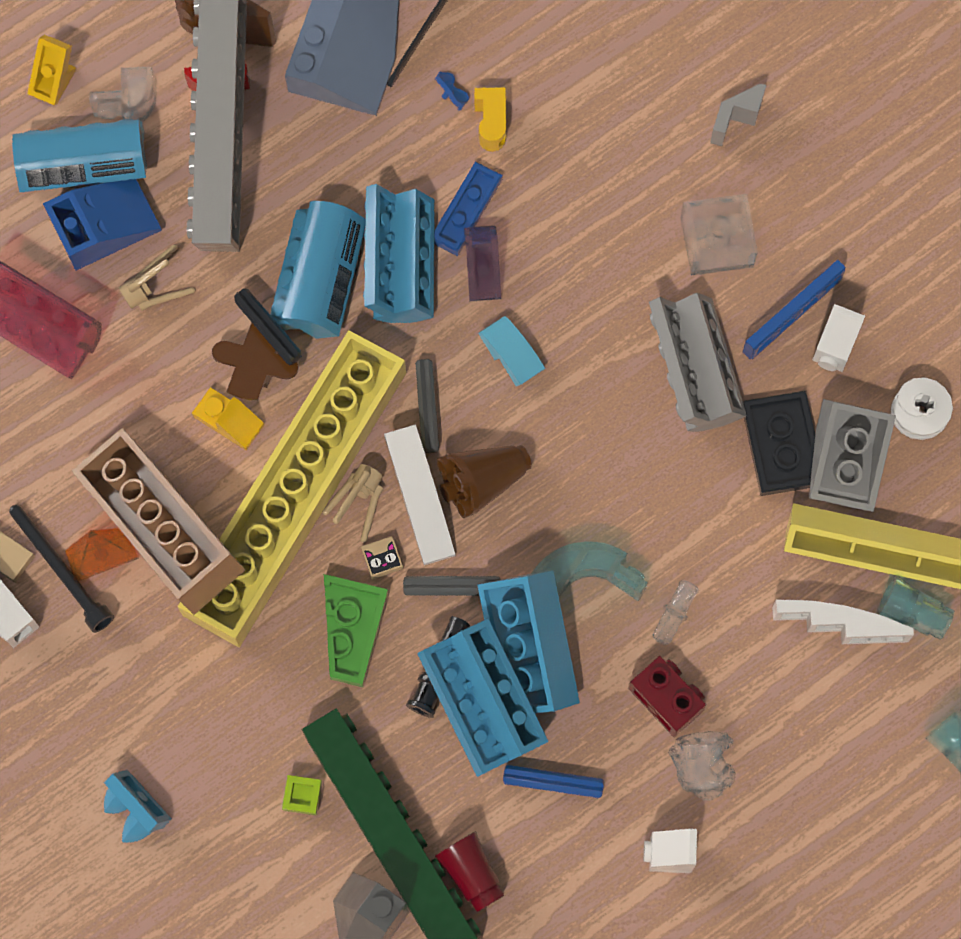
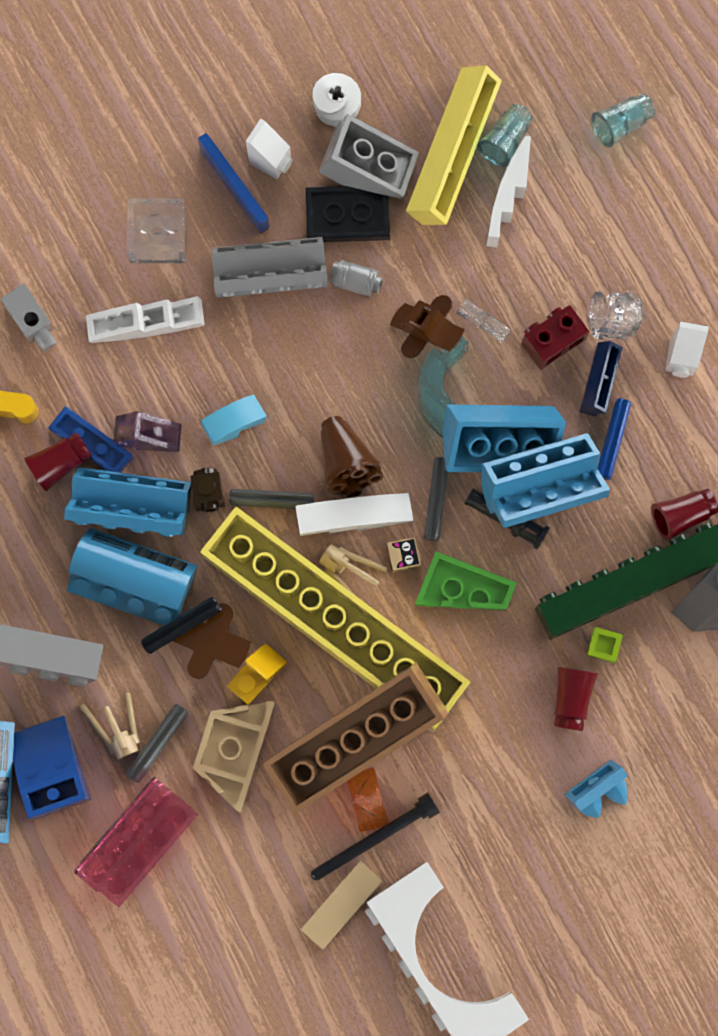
camera: 85 degrees left, 5 degrees up
light grey slope [710,84,766,146] -> none
none -> light grey torso [1,283,57,352]
none -> dark red plant [24,432,92,492]
none -> white slope [86,296,205,343]
none -> dark grey axle [126,704,188,783]
none -> dark brown brick [190,468,225,512]
none -> tan wing [193,701,276,813]
none -> light grey head [329,260,383,298]
none -> reddish brown piece [390,295,465,358]
none -> dark red plant [554,667,598,731]
none -> dark blue piece [579,340,623,417]

